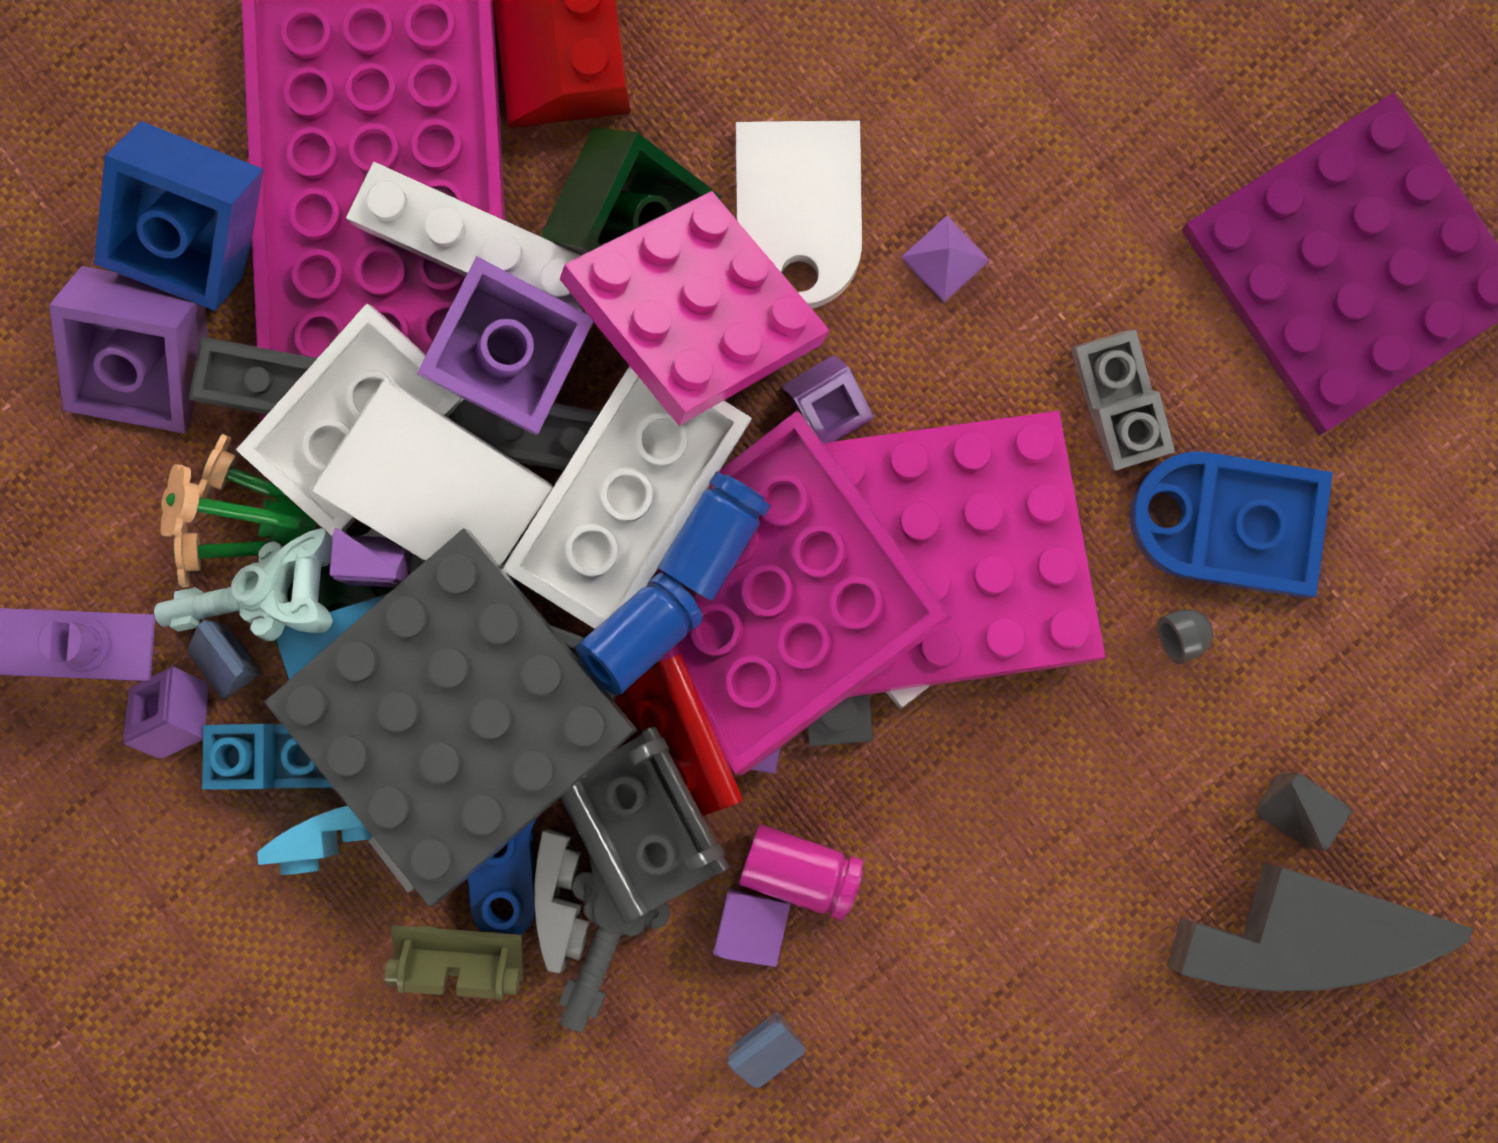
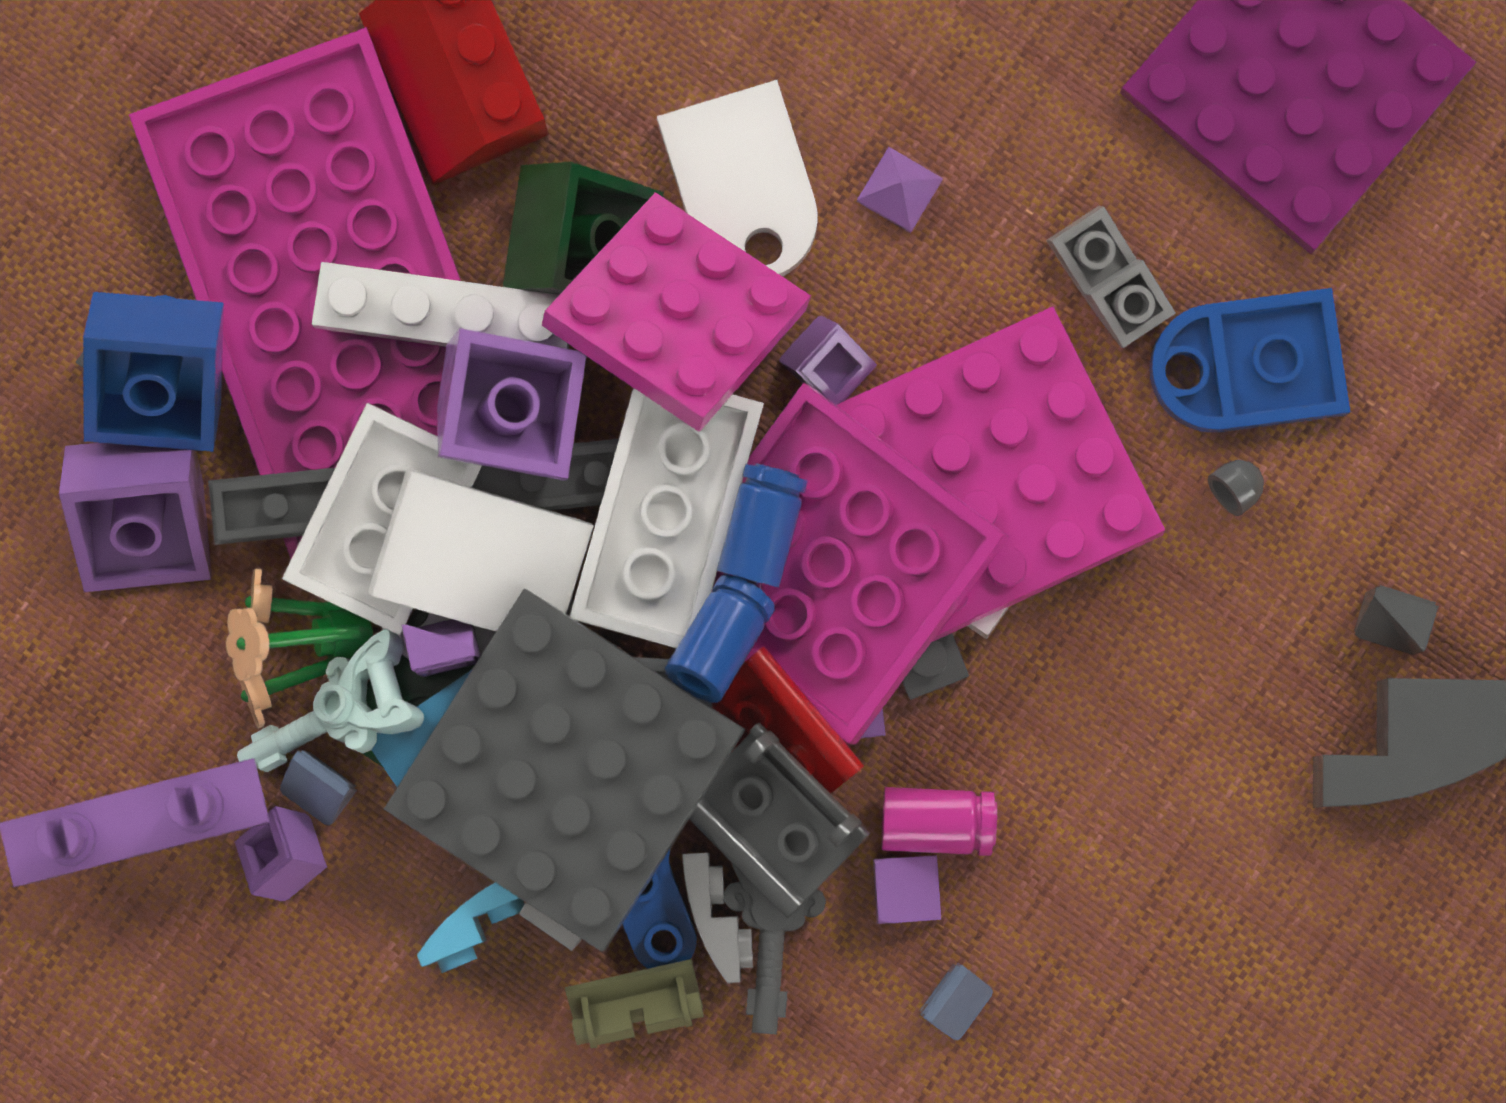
camera: 20 degrees left, 0 degrees up
dark azure slope [202,724,333,789] -> none

